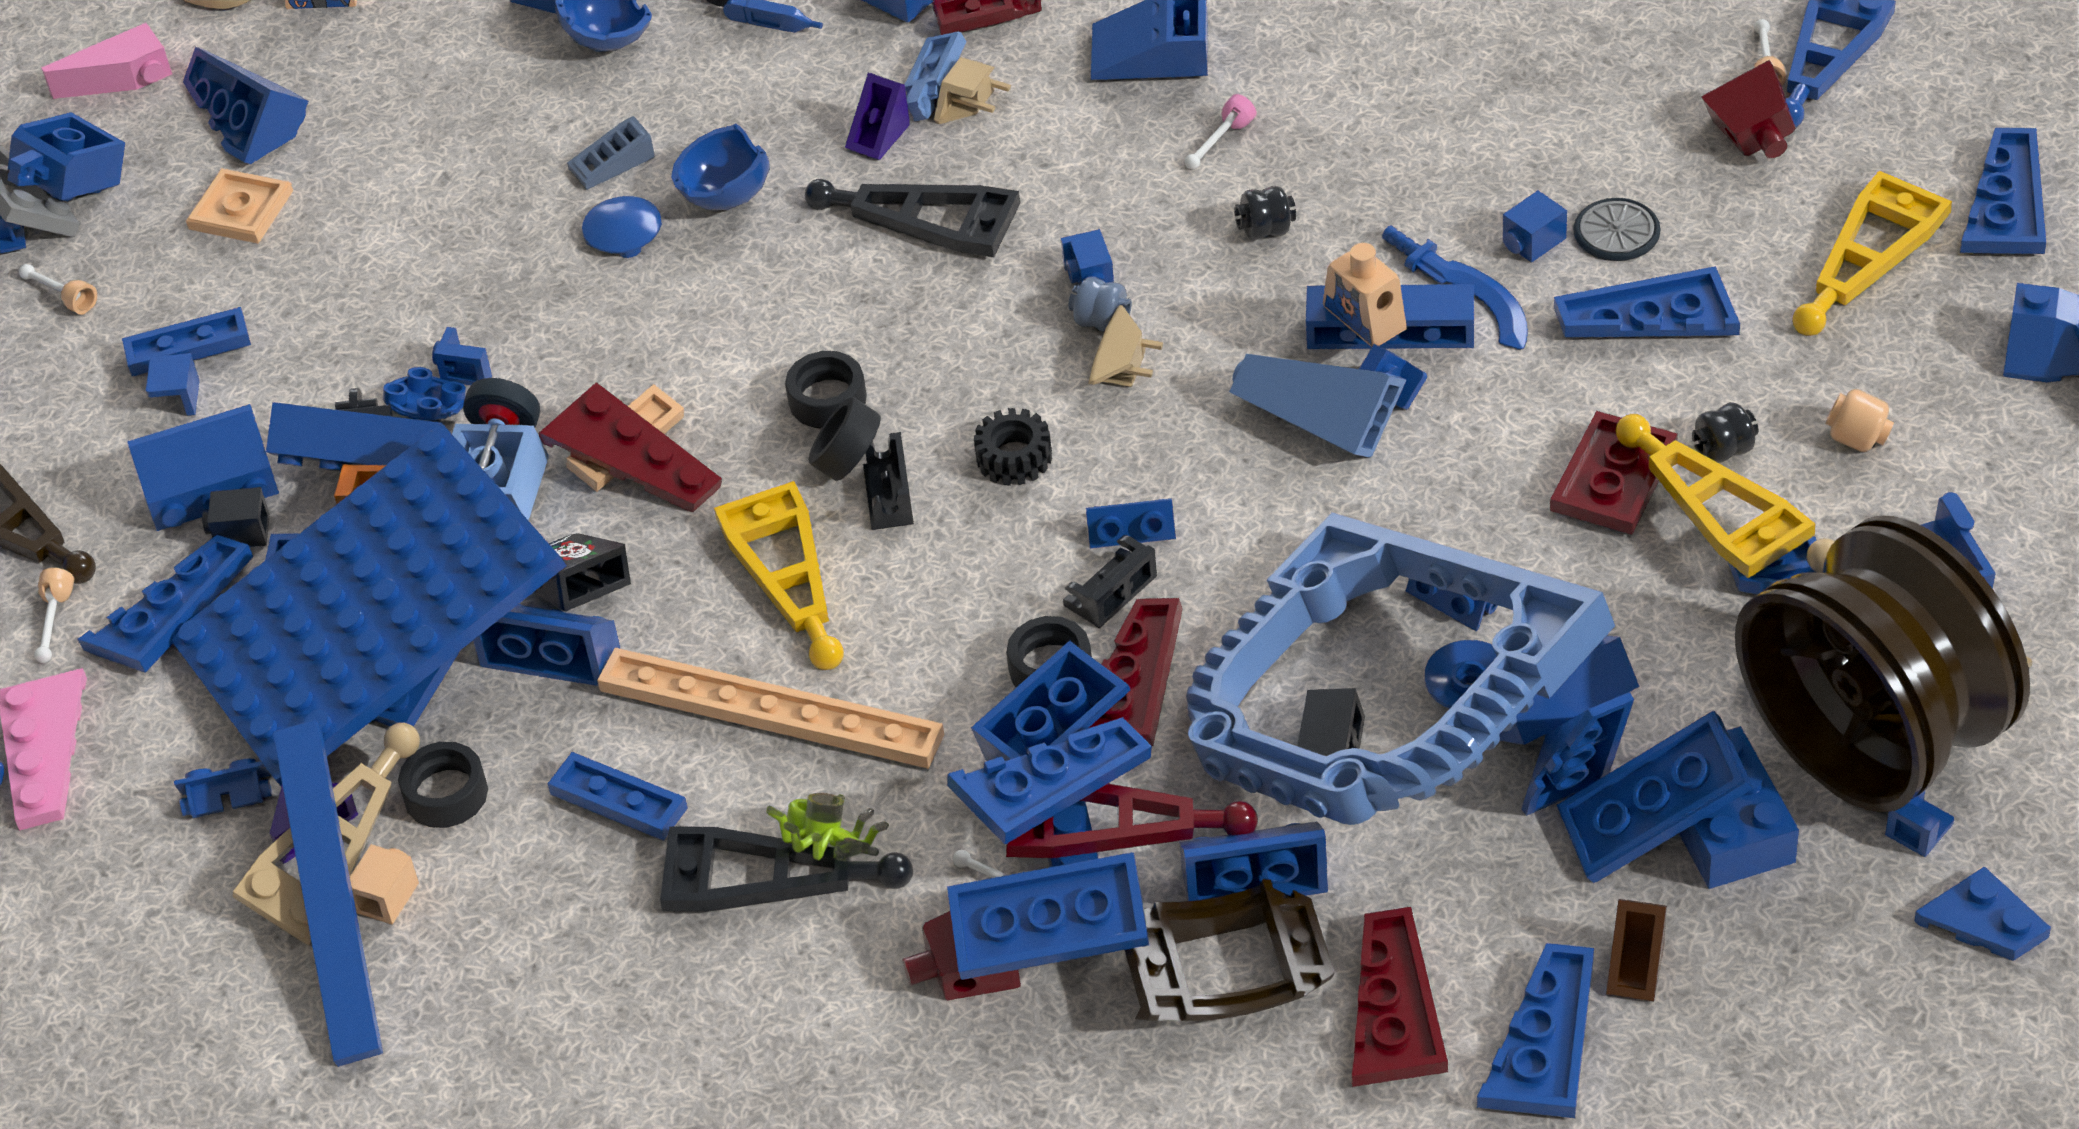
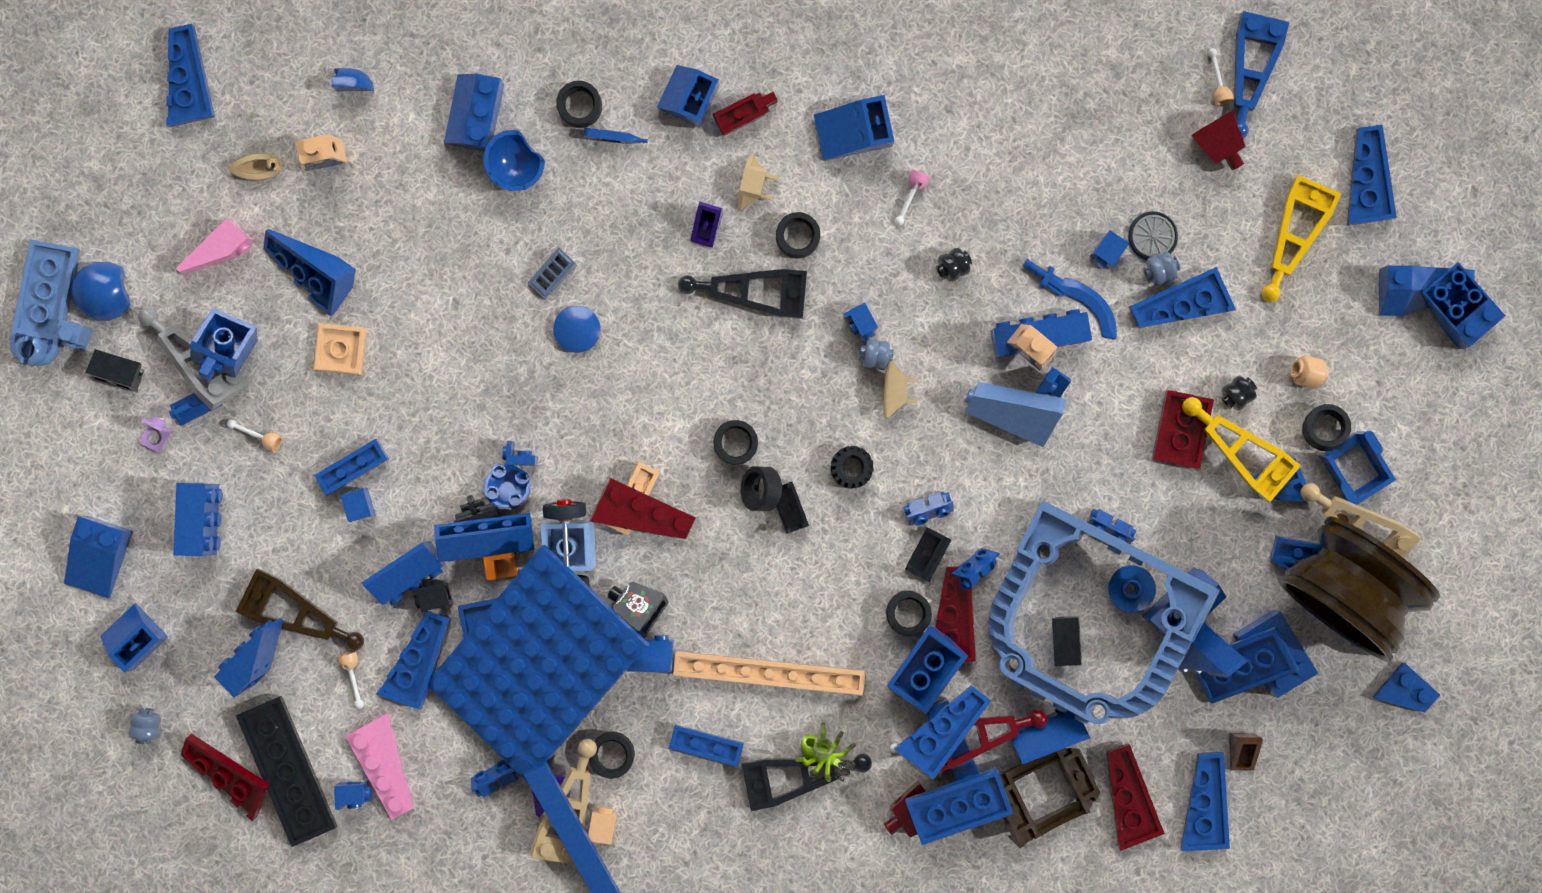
camera: 20 degrees left, 40 degrees up
blue cylinder [671,123,770,210] -> none
yellow plate [714,481,844,670] -> none
medium blue hinge [905,31,967,121] -> none
none -> black tyre [776,212,821,259]
none -> blue hinge [952,548,1000,590]
none -> sand blue piece [1143,252,1180,286]
none -> black tyre [1302,404,1351,451]

